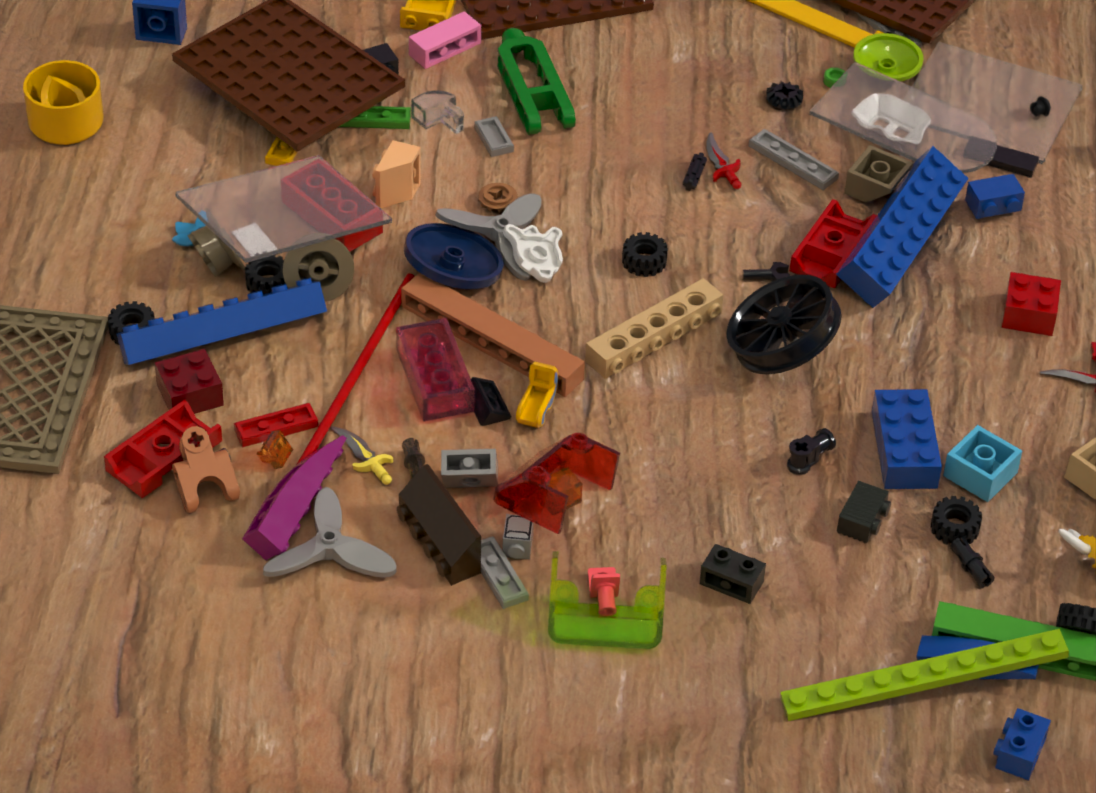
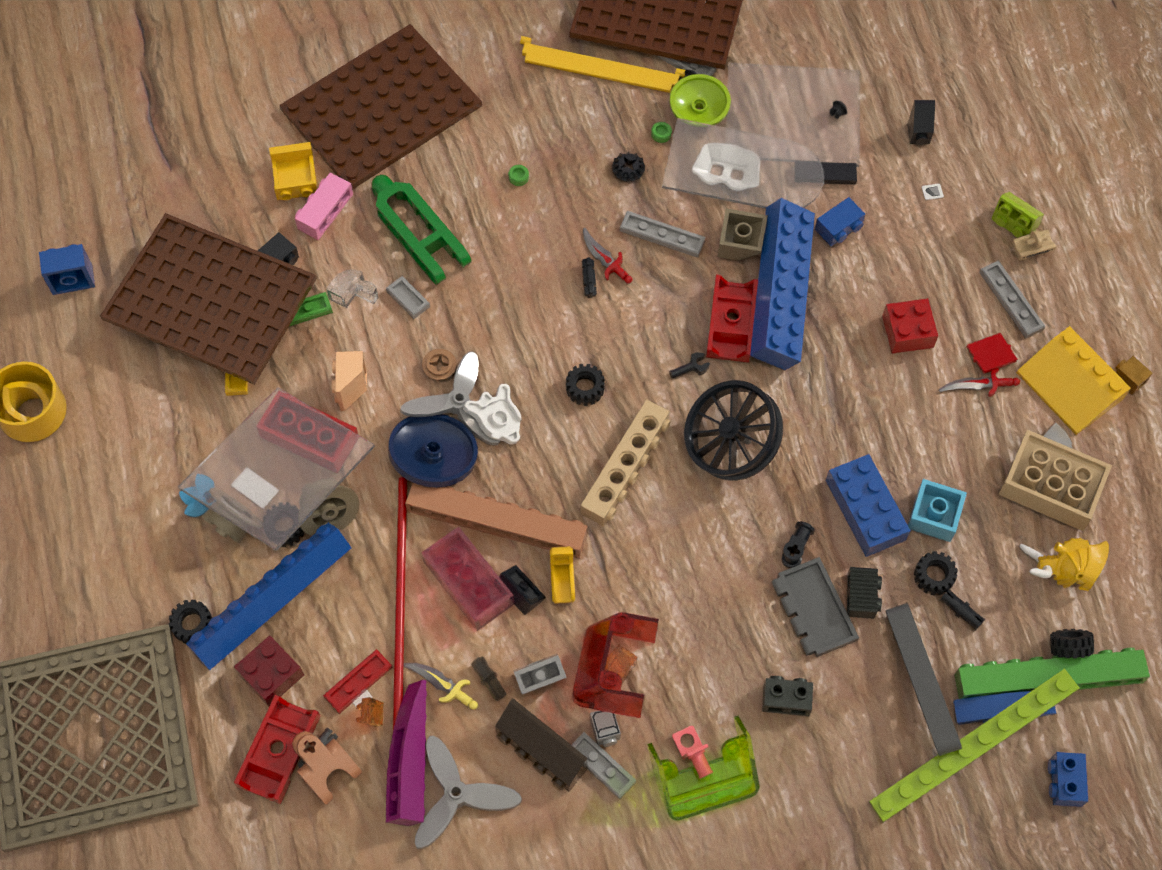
camera: 20 degrees left, 20 degrees up
none -> bright green tile [508,165,529,186]
none -> dark grey hinge [771,557,859,657]
none -> dark grey beam [885,603,962,756]

